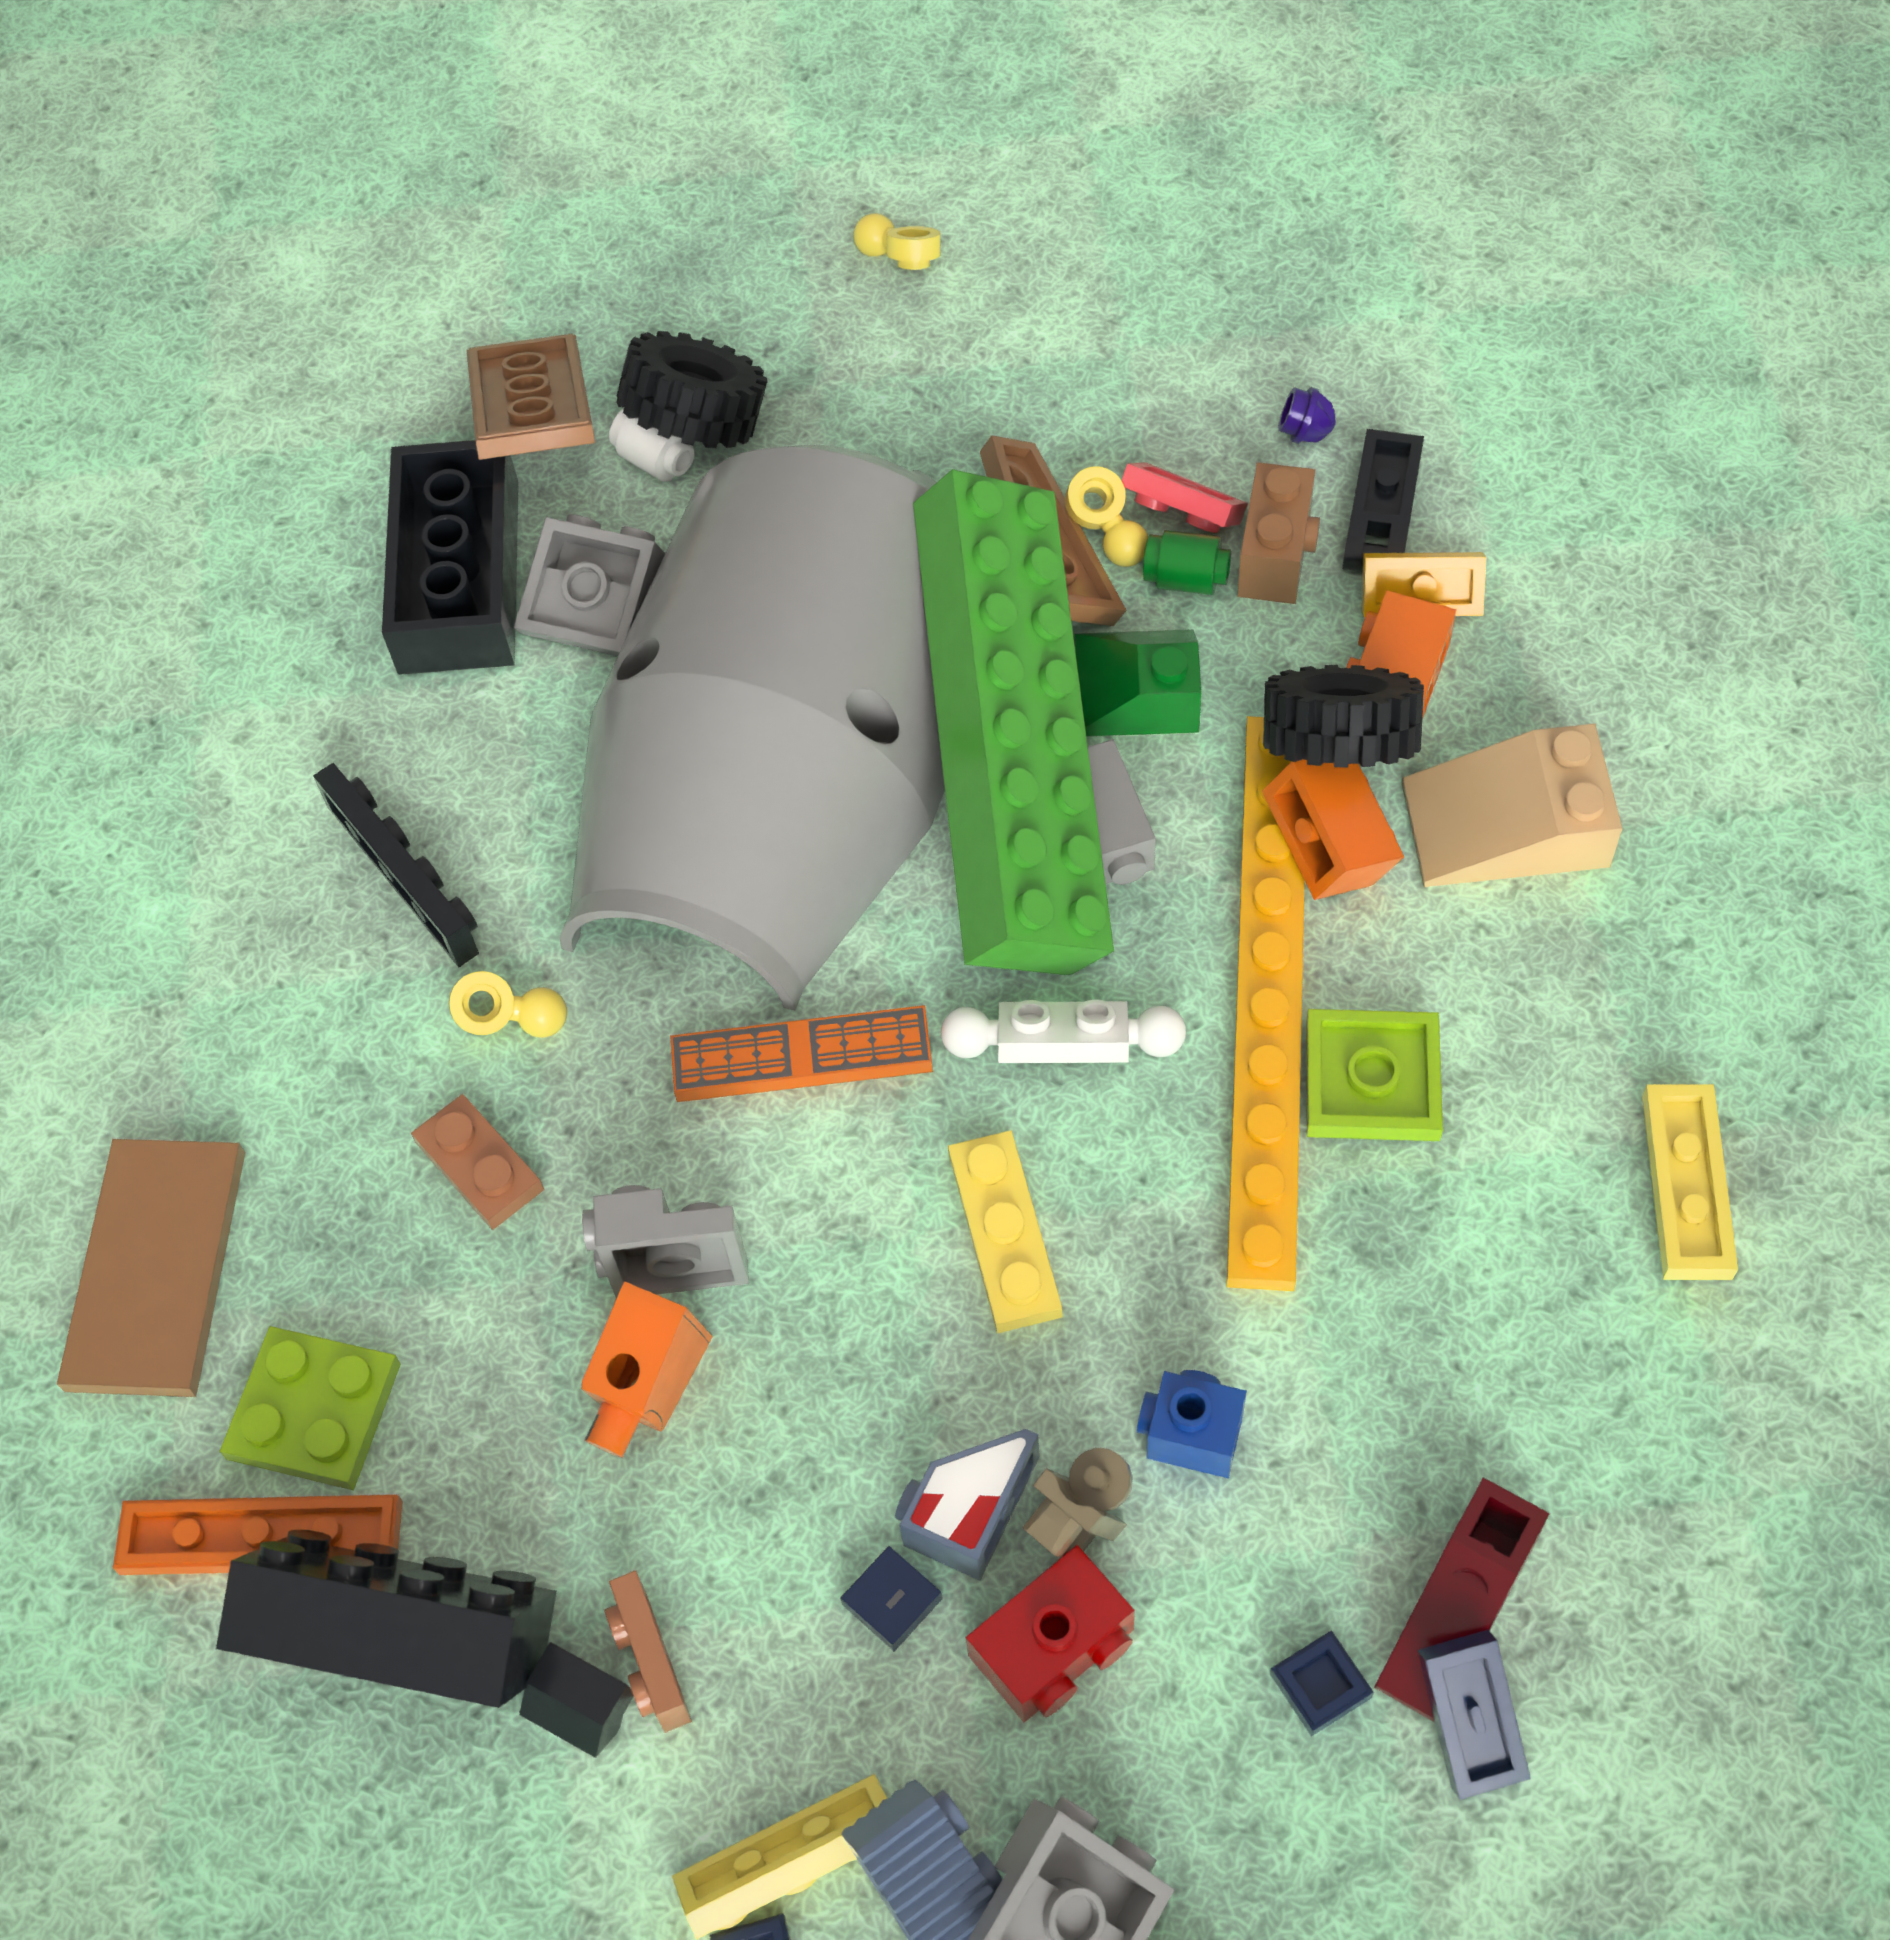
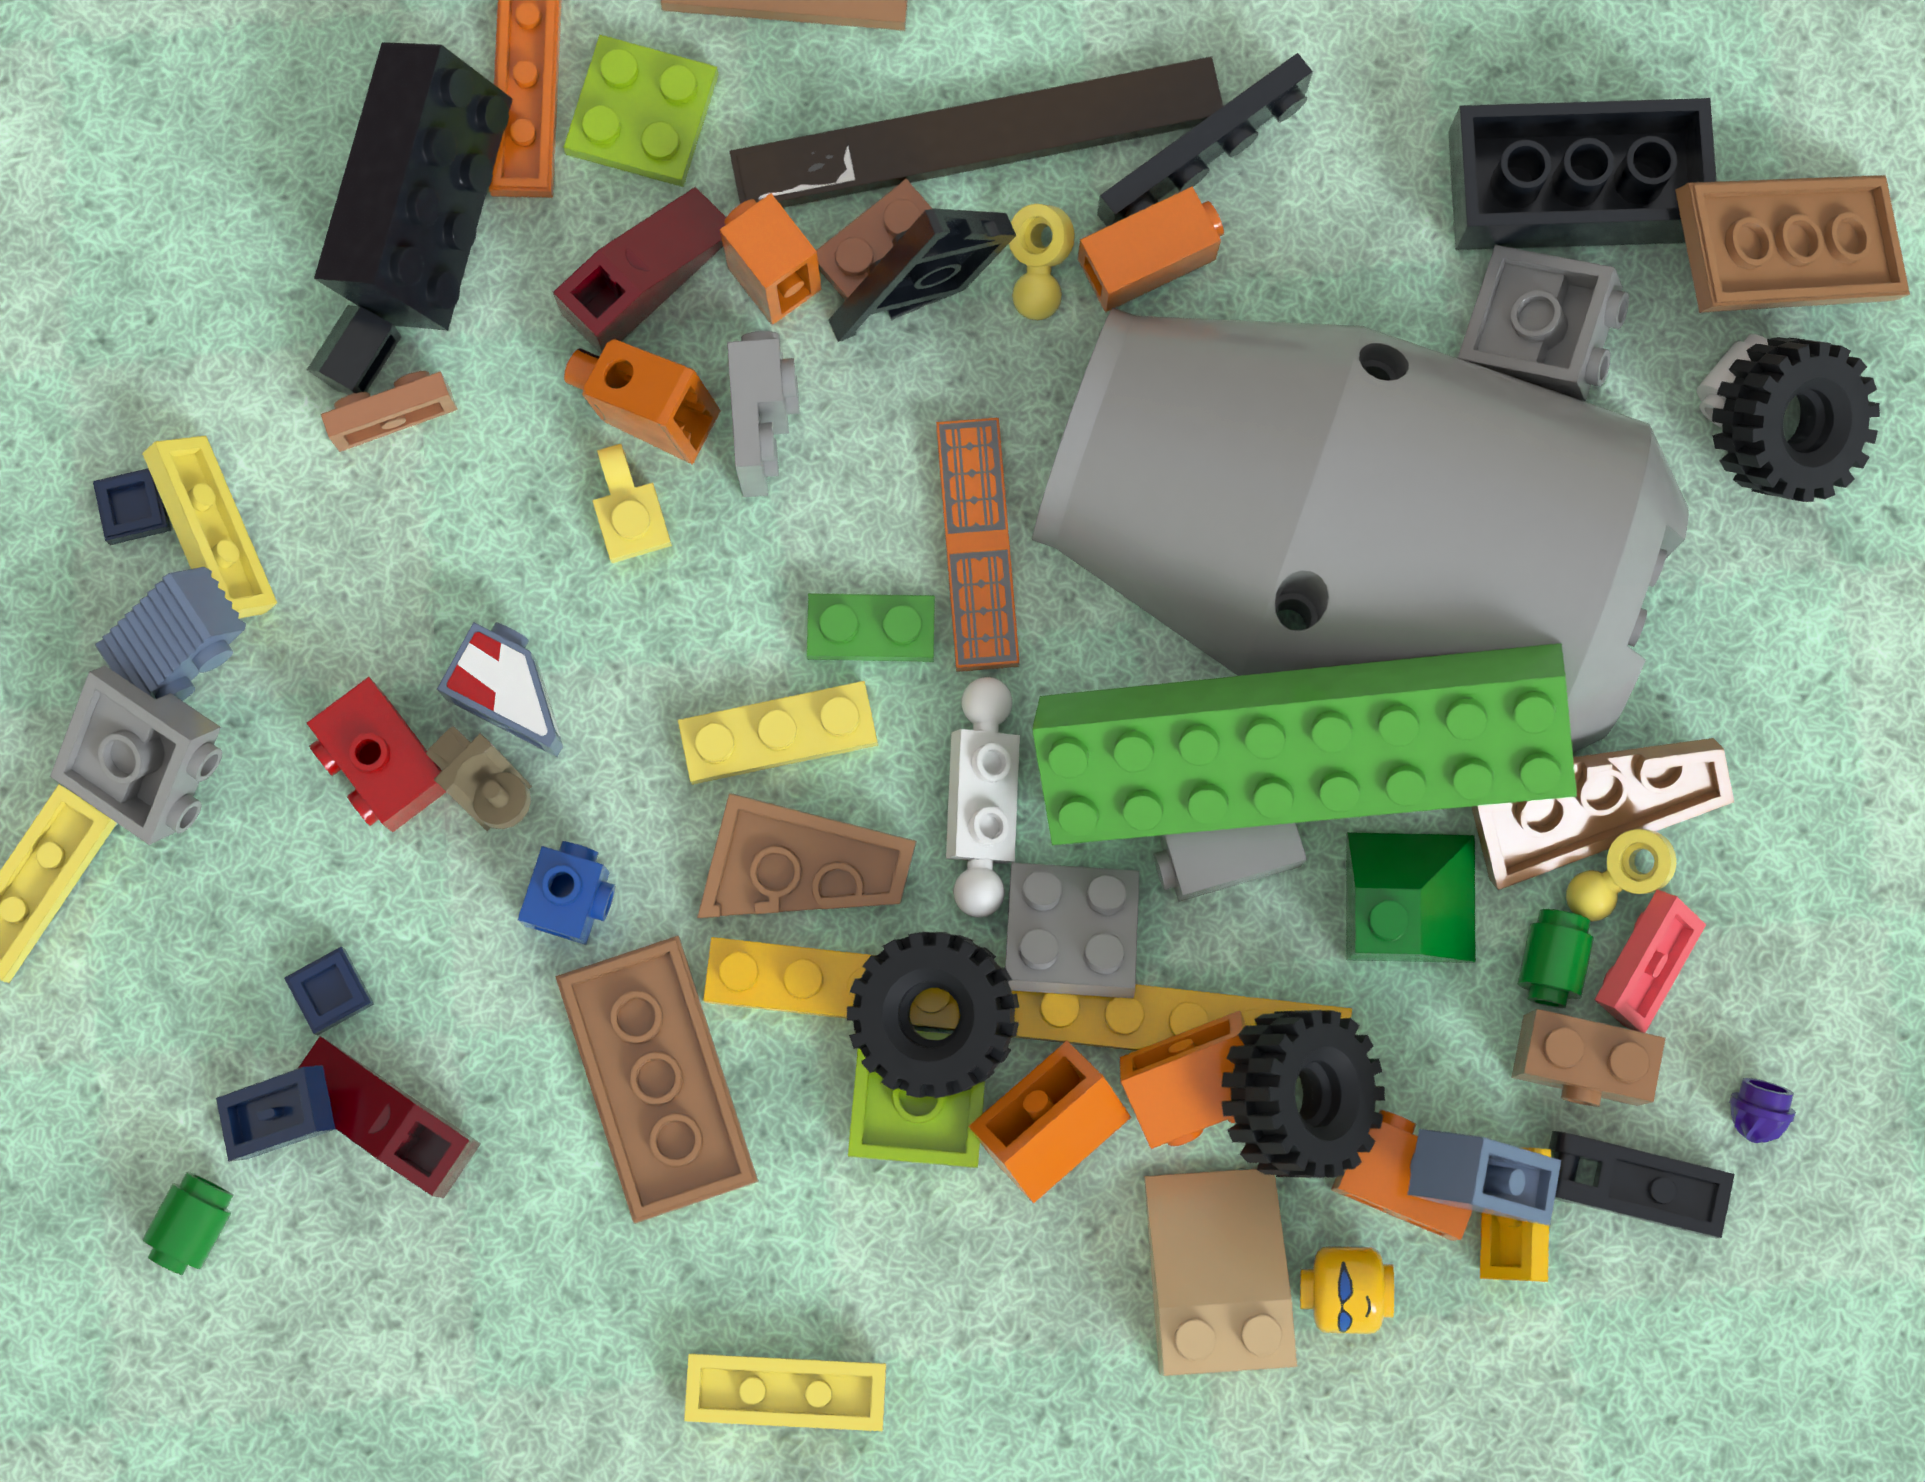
camera: 85 degrees right, 20 degrees up
dark blue tile [840,1546,943,1652] -> none
none -> green brick [142,1172,234,1275]
none -> dark red slope [553,187,726,354]
none -> medium nougat tile [555,936,759,1224]
none -> light yellow plate [592,444,672,563]
none -> medium nougat wing [697,793,917,918]
none -> orange brick [720,193,822,325]
none -> dark brown tile [729,56,1223,208]
none -> bright green plate [807,593,935,662]
none -> black wing [829,208,1016,342]
none -> black tyre [847,932,1019,1098]
none -> orange brick [968,1041,1131,1204]
none -> light grey plate [1005,862,1139,998]
none -> orange brick [1078,186,1224,313]
none -> yellow head [1300,1246,1394,1334]
none -> sand blue slope [1407,1129,1561,1226]

